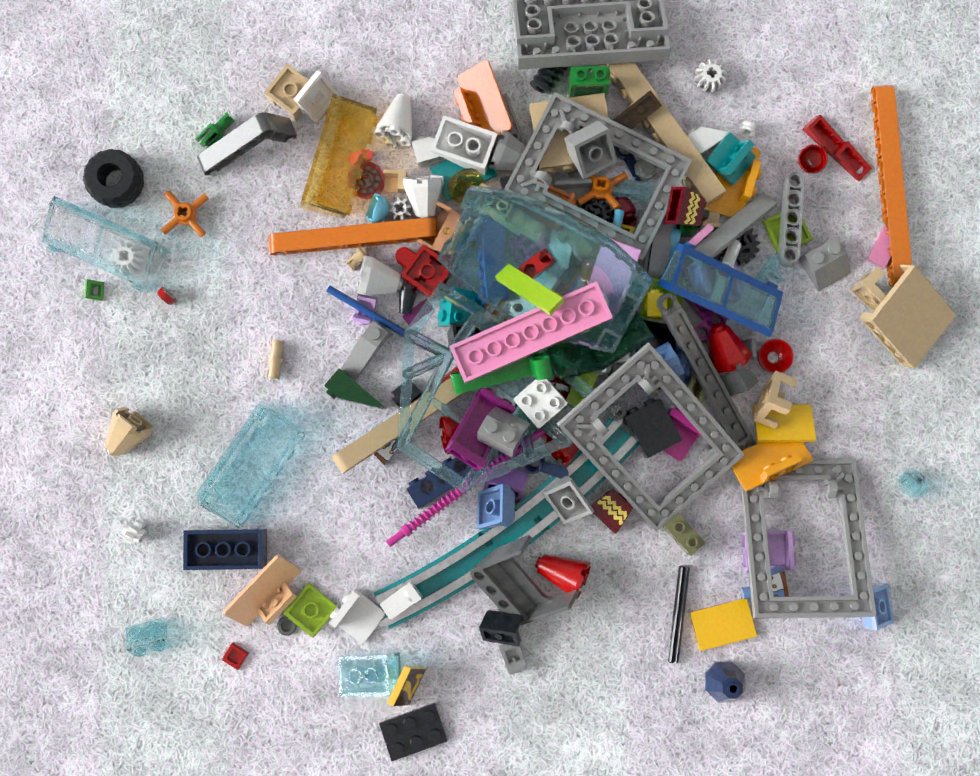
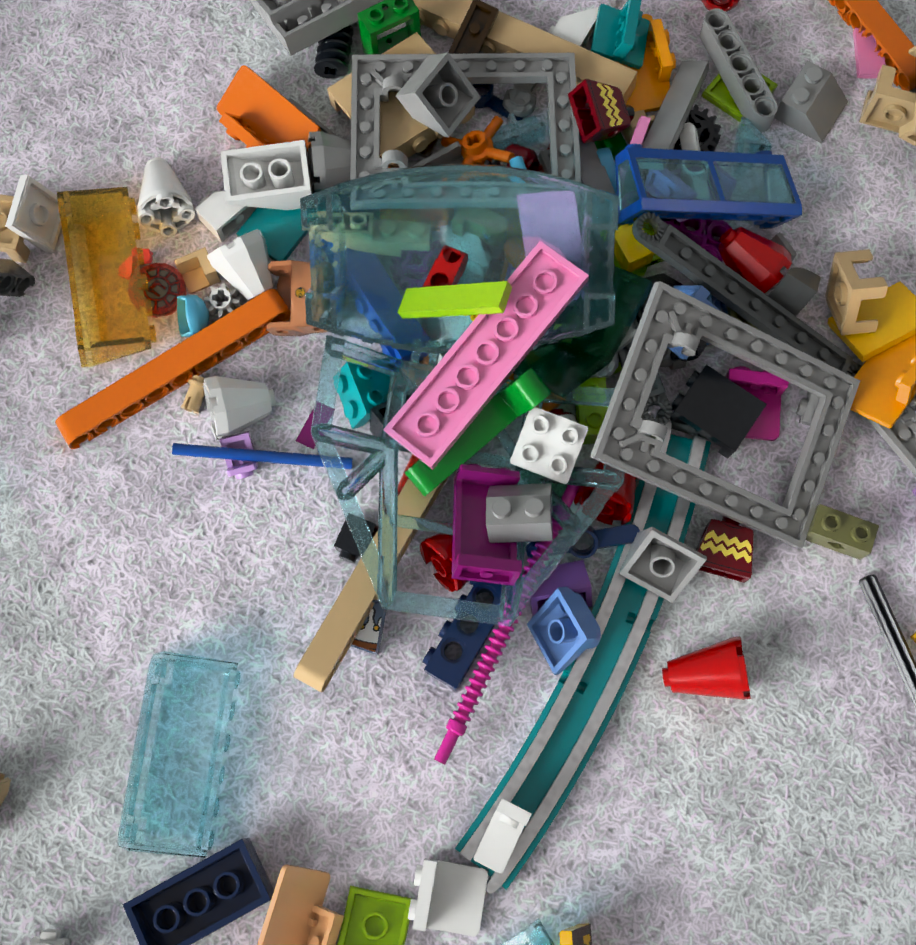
camera: 25 degrees left, 10 degrees down
tan pin [267,340,284,379] -> none
dark green slope [324,368,385,409] -> none
light grey slope [341,321,390,380] -> none
red brick [395,244,455,301] -> none
black cone [399,286,417,315] -> none
clear yellow tile [447,168,484,203] -> none
dark grey windscreen [470,535,579,625] -> none
black panel [479,610,523,647] -> none
light grey bracket [499,644,527,675] -> none
red piece [758,339,794,374] -> none

